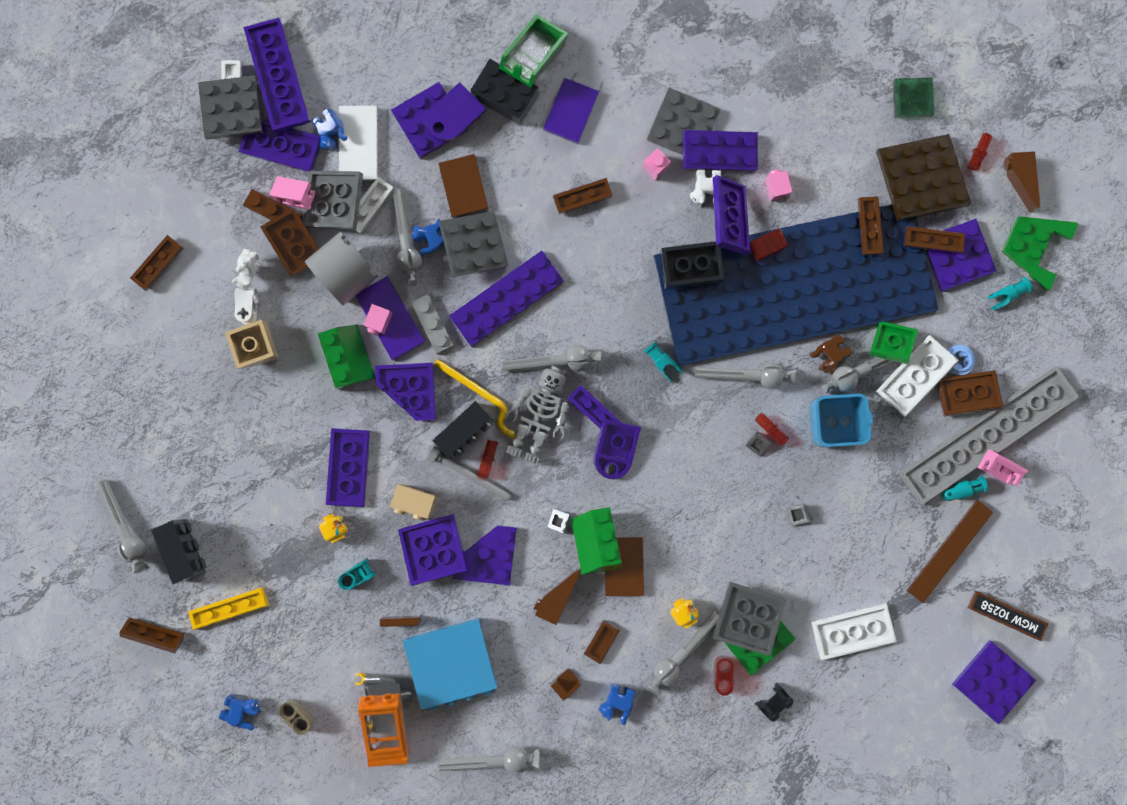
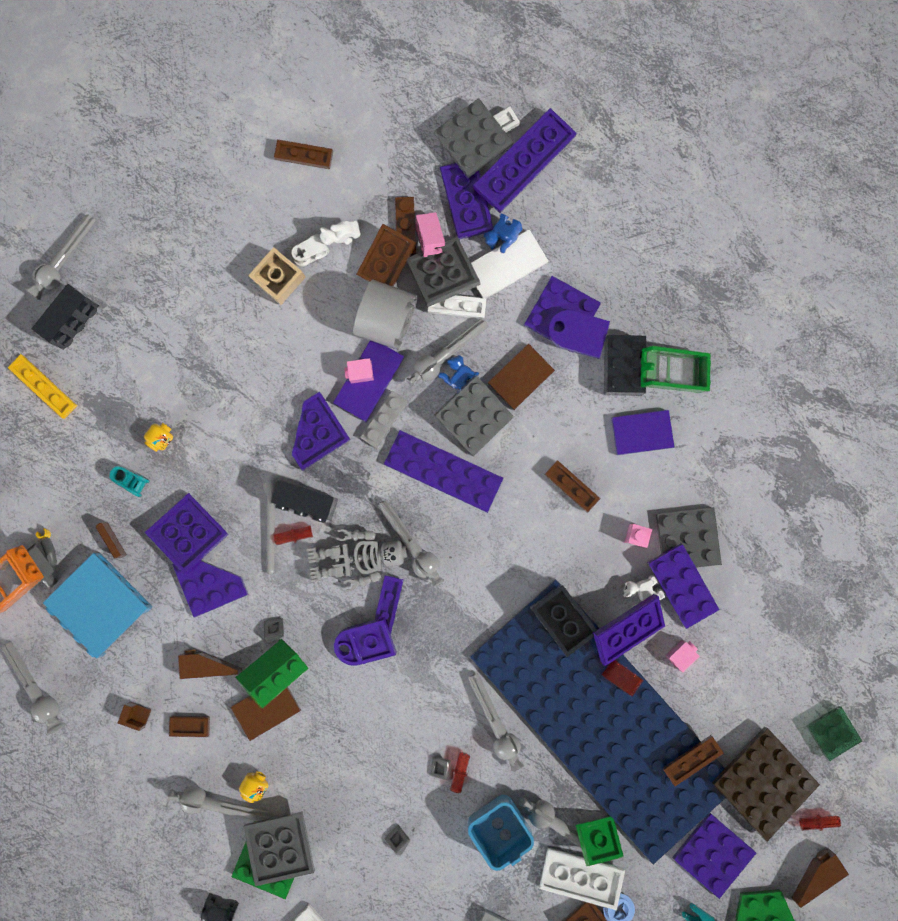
camera: 60 degrees right, 0 degrees up
green slope [318,324,375,390] -> none
dark purple tile [326,428,371,507] -> none
tan slope [390,484,439,521] -> none
yellow piece [434,359,517,439] -> none
blue animal [598,683,636,725] -> none
teal piece [643,341,683,383] -> none
clear red beam [713,655,734,696] -> none
reddish brown animal [810,335,853,375] -> none
reddish brown plate [904,226,965,254] -> none

